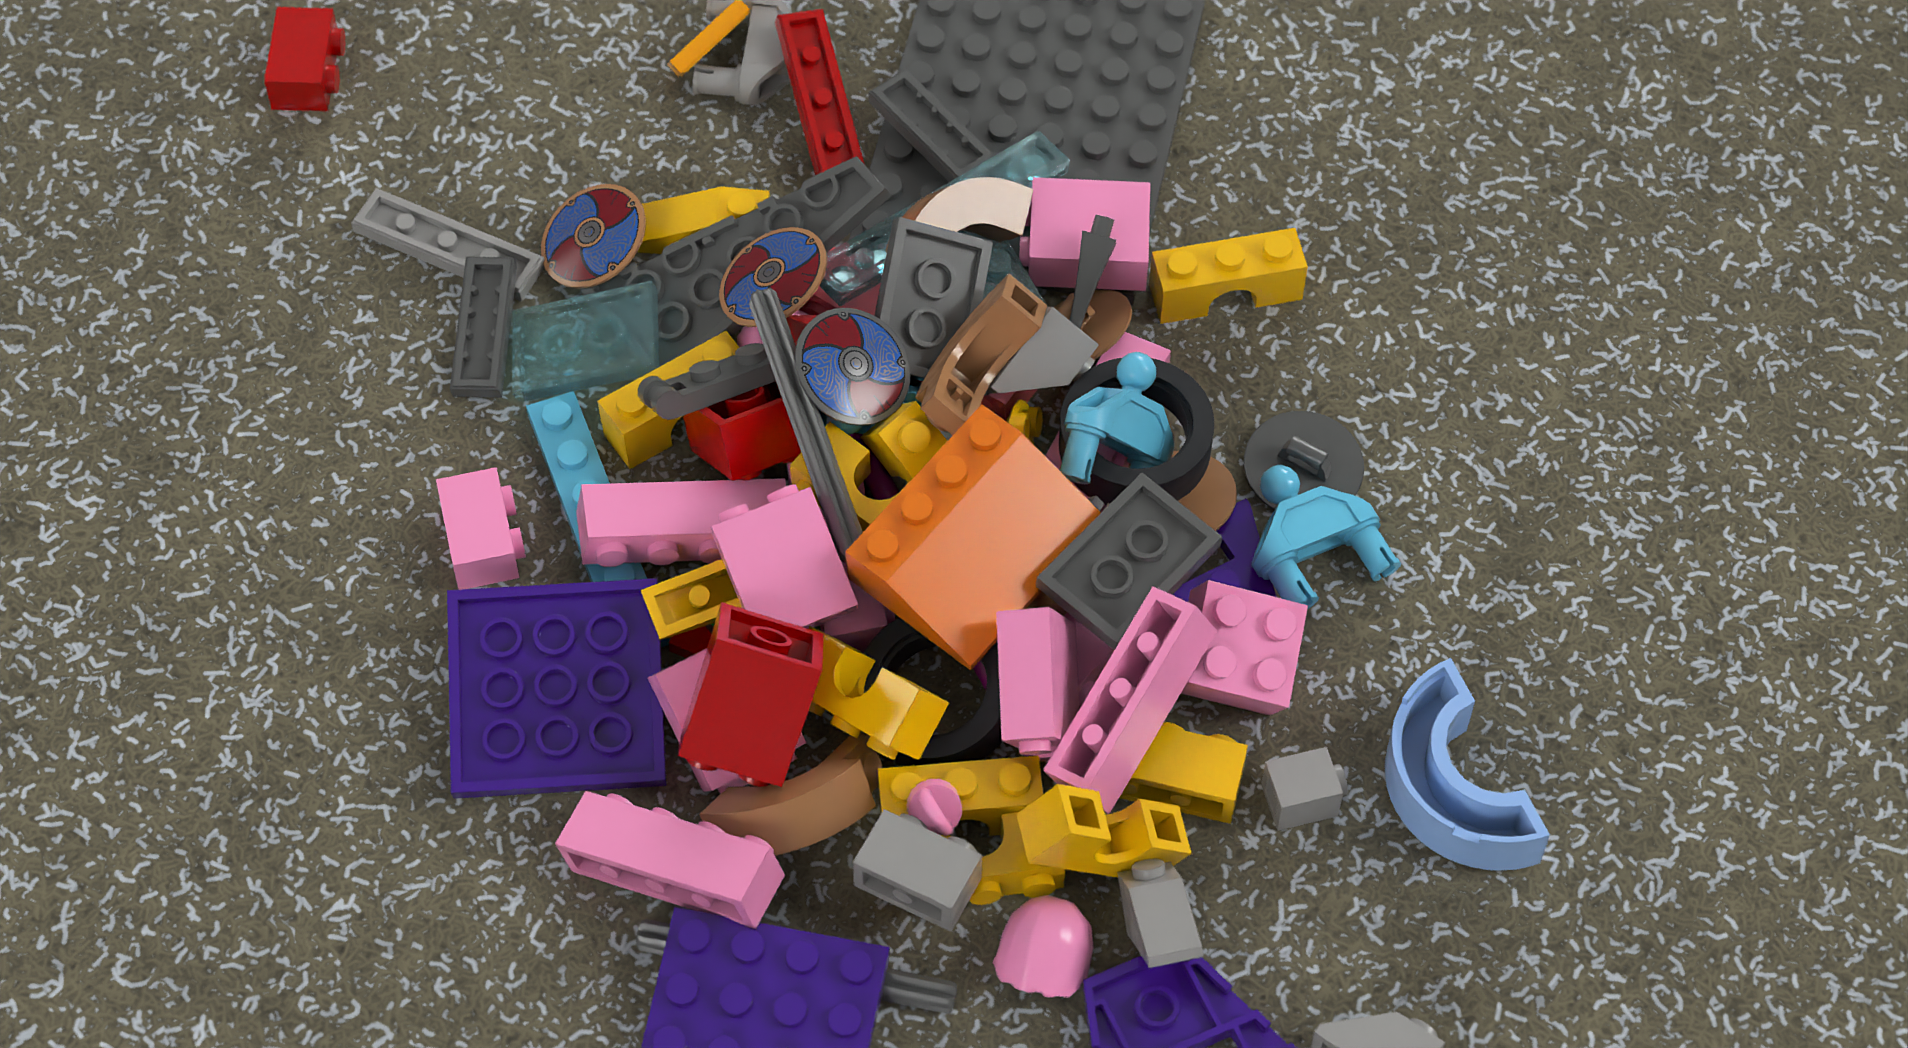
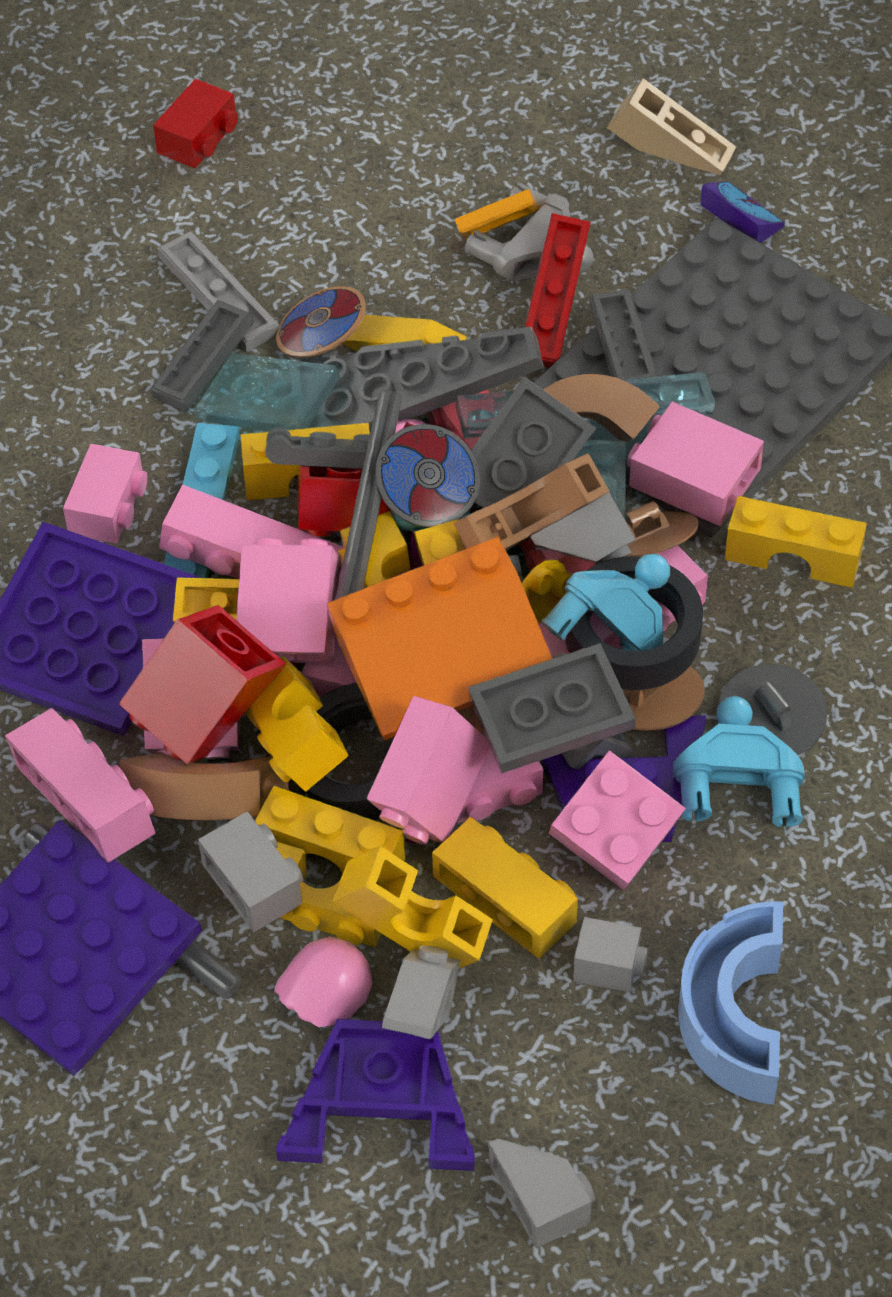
camera: 30 degrees right, 5 degrees down
shield [719,227,827,327] -> none
bright pink tile [907,779,962,836] -> none
bright pink brick [1043,587,1217,814] -> none
dark grey piece [1070,215,1116,329] -> none

